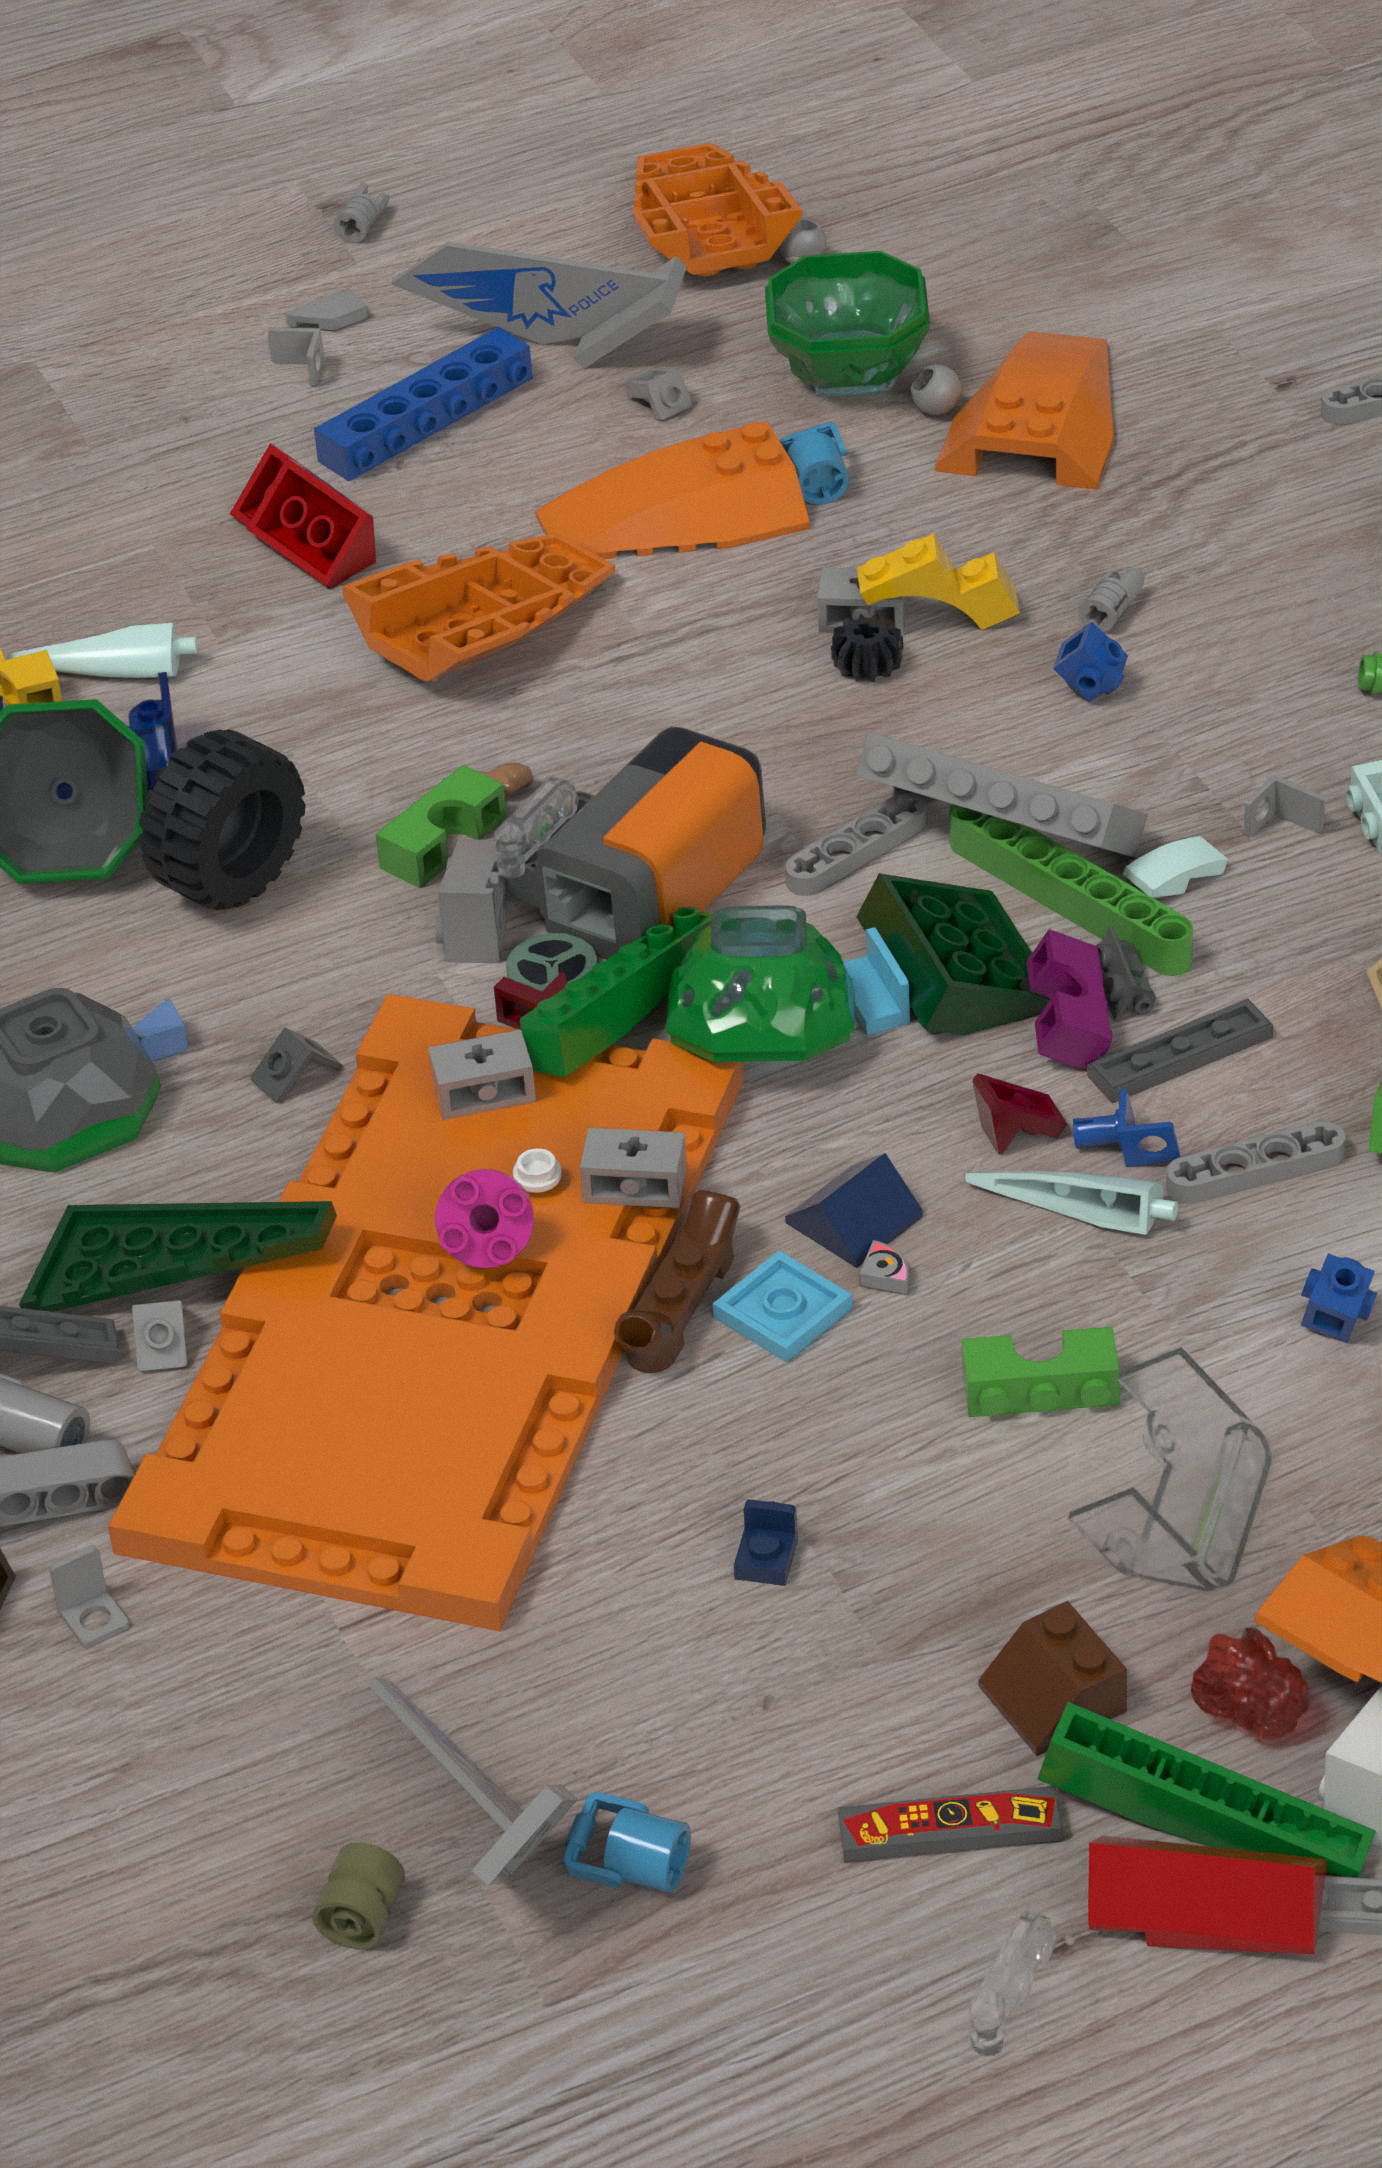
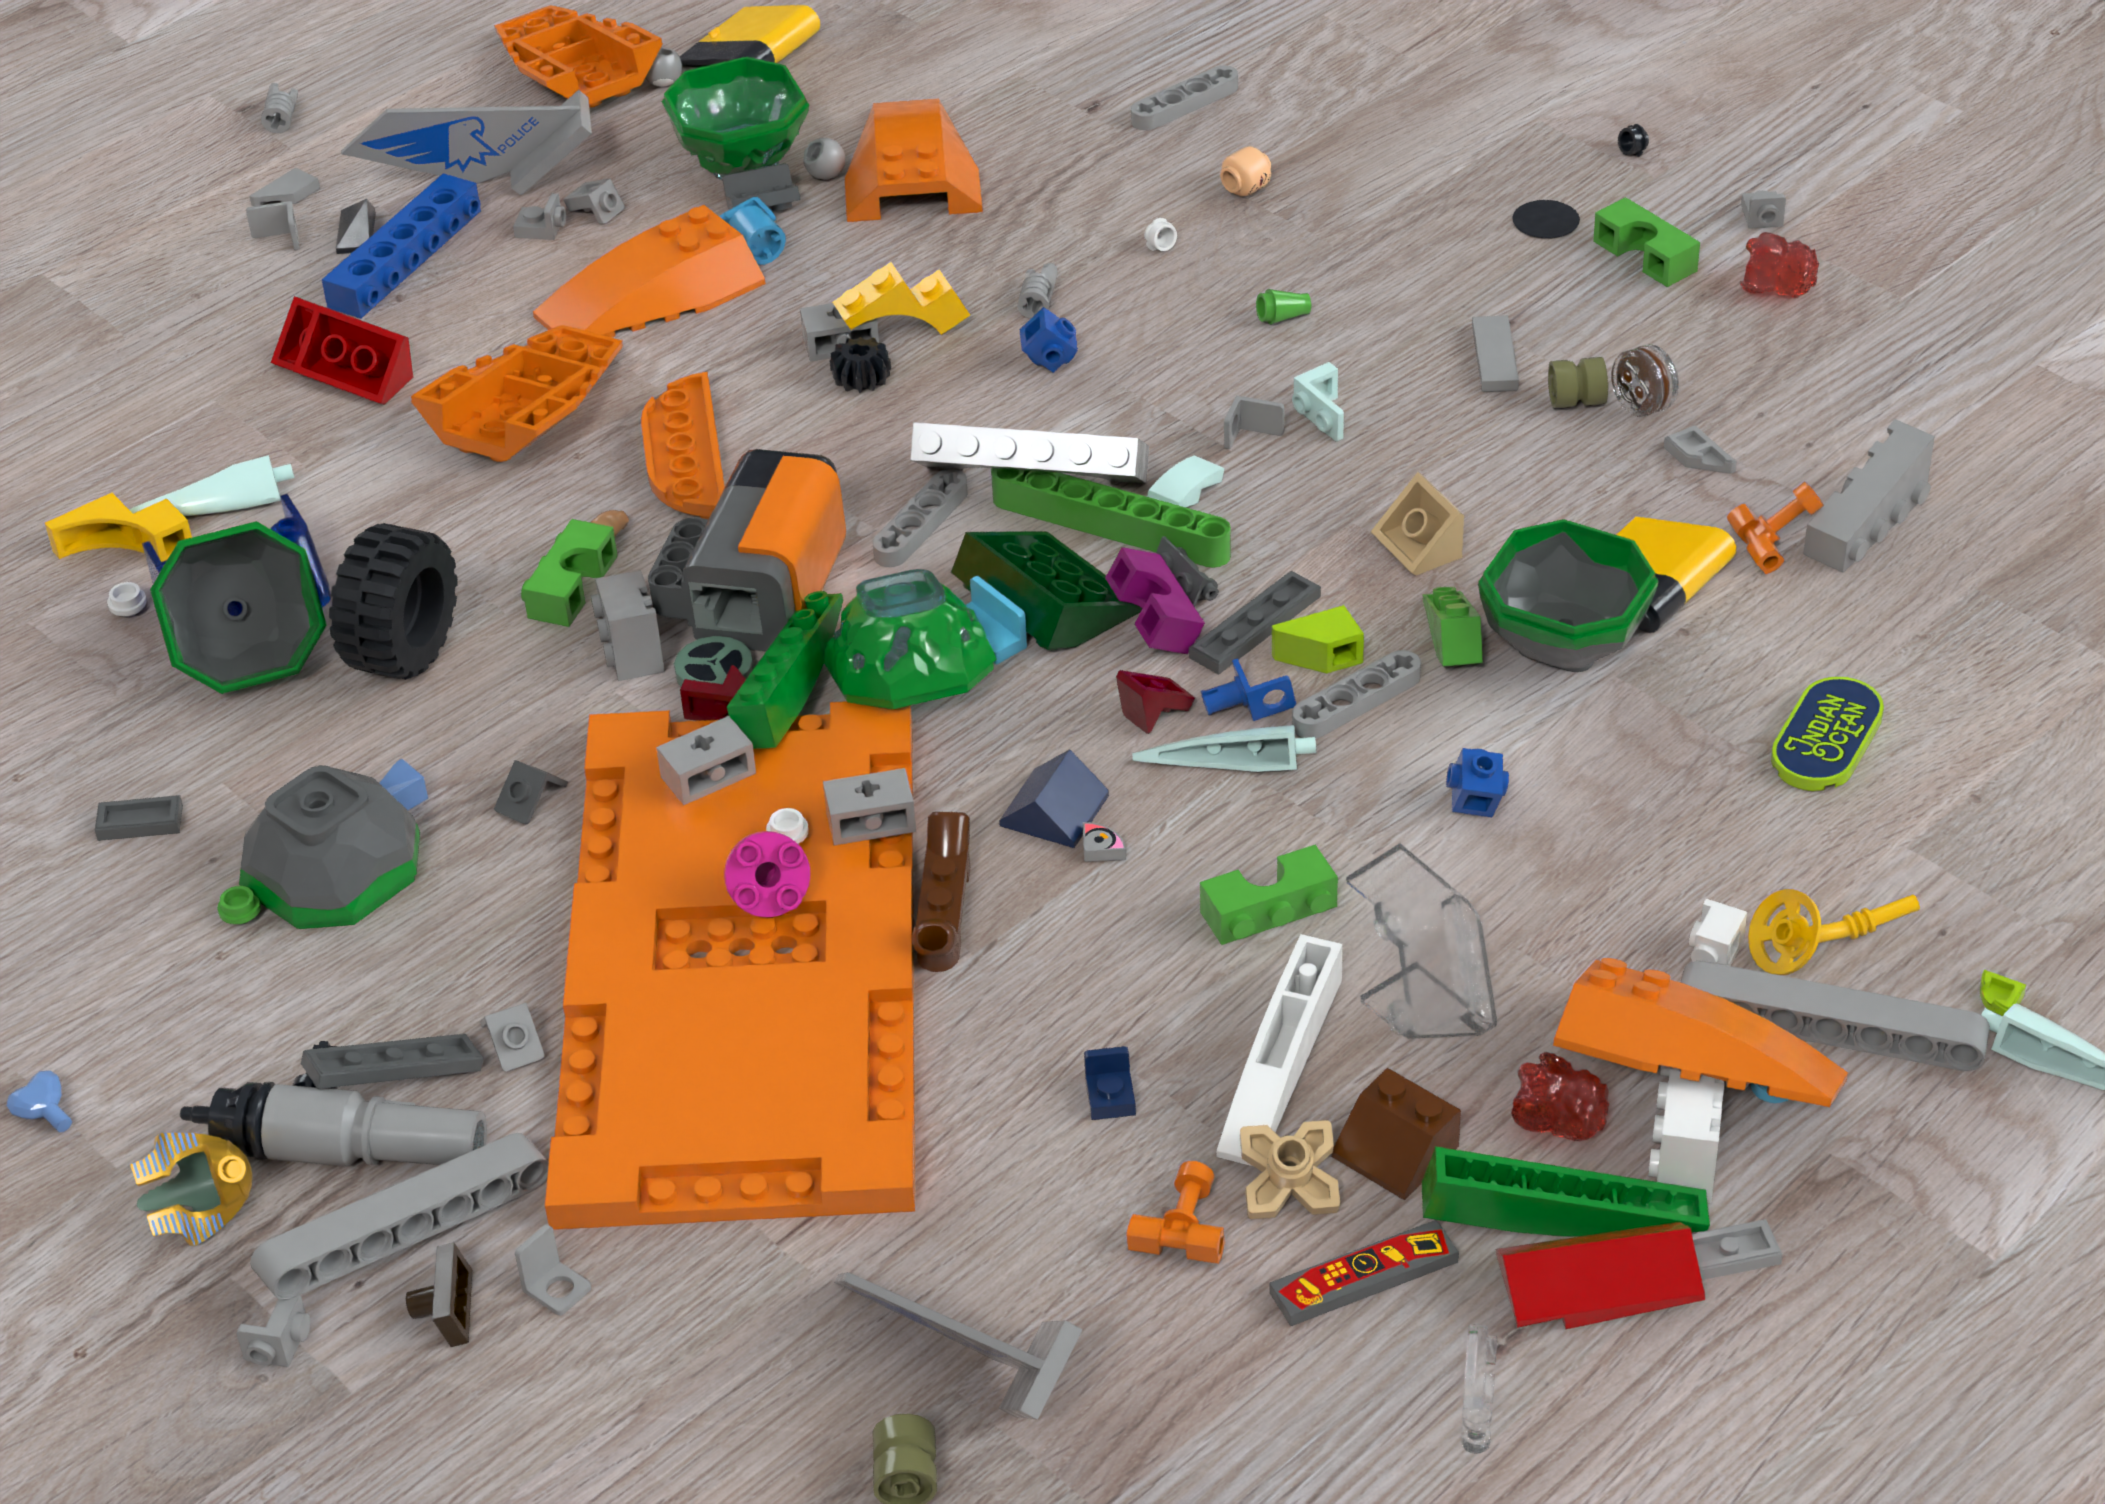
camera: 20 degrees left, 0 degrees up
dark green wing [19,1201,337,1312] -> none
clear plate [494,777,579,879] -> none
dark azure piece [563,1792,691,1893] -> none
medium azure tile [713,1250,853,1362] -> none
none -> slope [336,199,376,254]
none -> light grey bracket [513,193,566,240]
none -> orange plate [641,372,725,519]
none -> yellow door [680,5,821,65]
none -> dark grey bracket [722,163,800,211]
none -> orange bar [1126,1161,1225,1264]
none -> white plate [1144,218,1177,251]
none -> white slope [1216,934,1342,1166]
none -> tan plant [1240,1120,1340,1219]
none -> lime slope [1272,605,1364,674]

